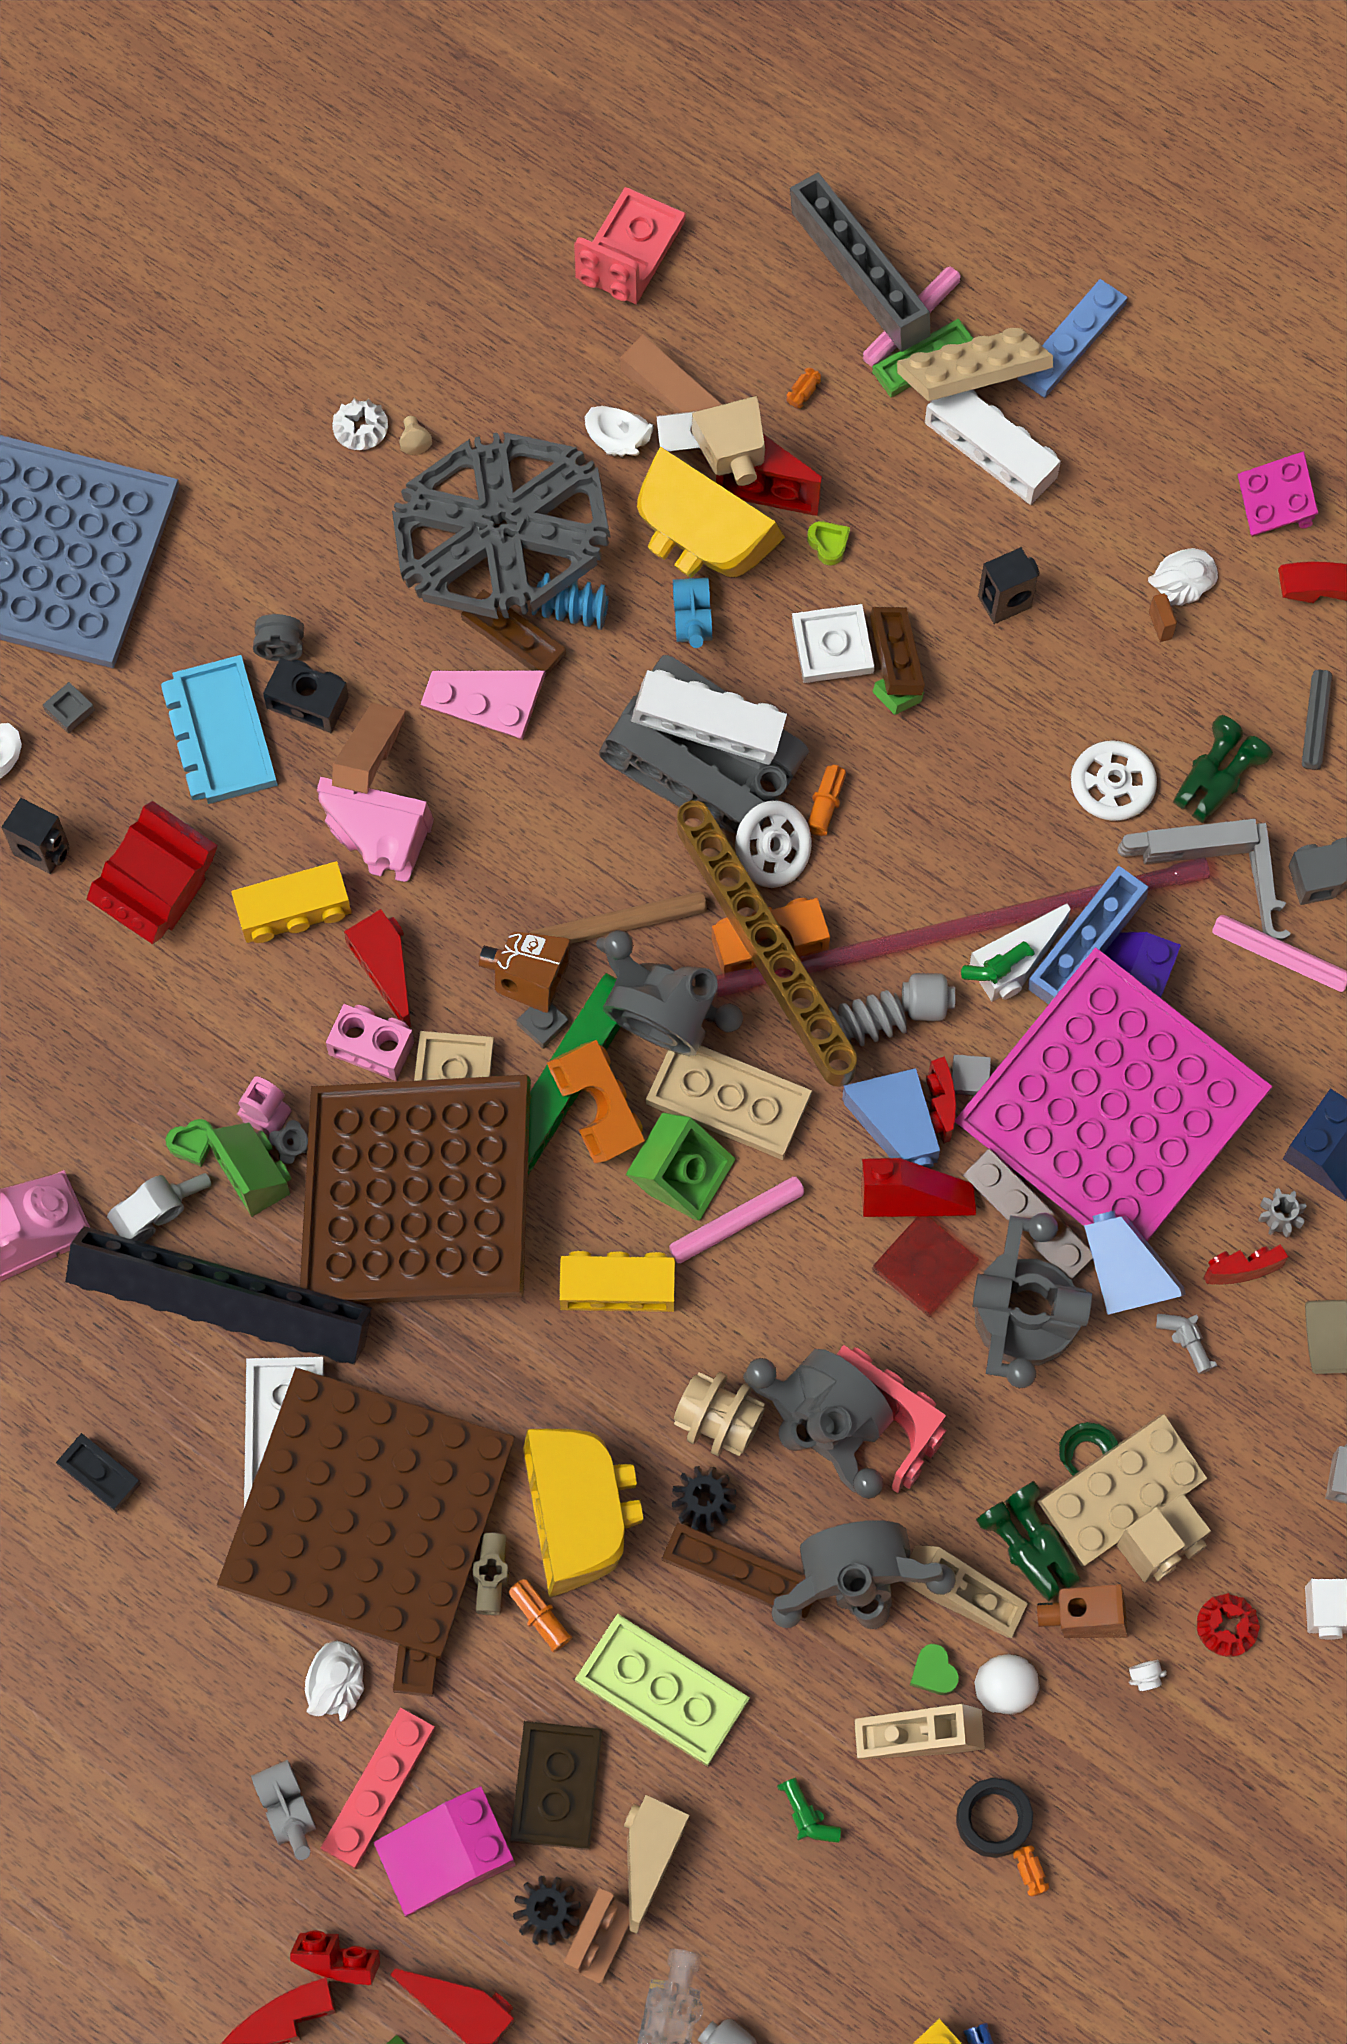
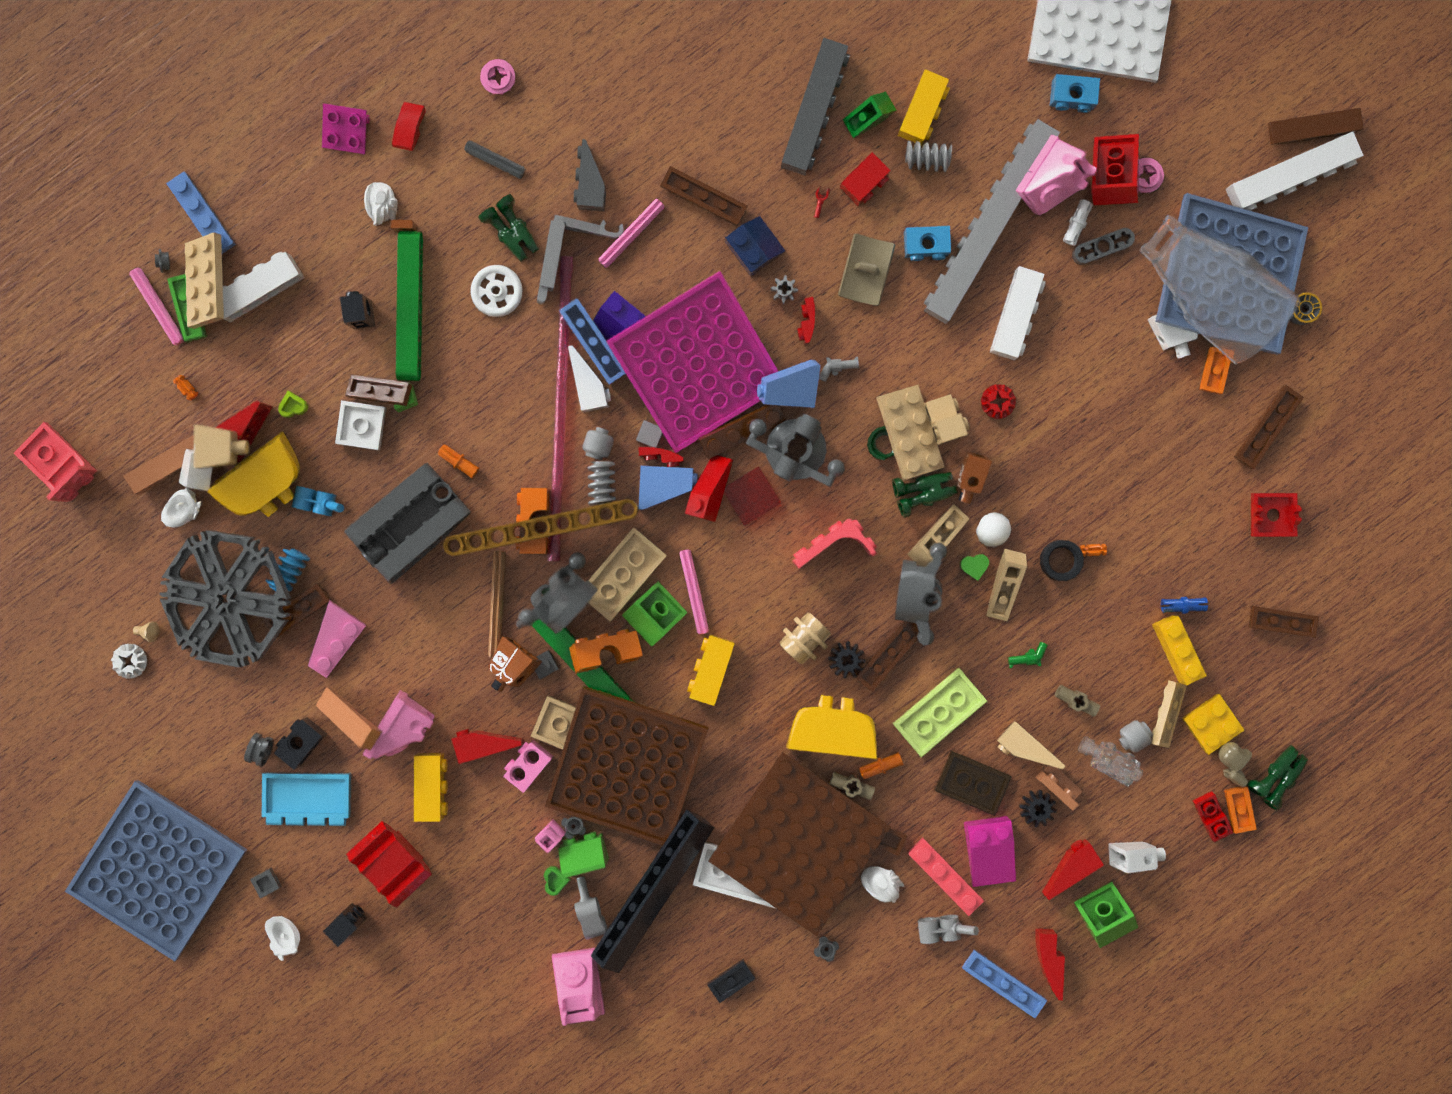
camera: 70 degrees left, 20 degrees up
red slope [290,1930,380,1985] -> none
white brick [631,670,787,765] -> none
white plate [735,801,812,888] -> none
dark grey piece [743,1349,894,1499] -> none
dark grey brick [790,172,931,352] -> none
green piece [961,941,1035,984] -> none
white plate [1129,1660,1167,1691] -> none
none -> dark grey plate [155,249,170,273]
none -> green beam [396,231,423,381]
none -> dark grey plate [814,936,839,962]
none -> medium blue plate [962,949,1047,1018]
none -> dark tan axle [1055,685,1100,717]

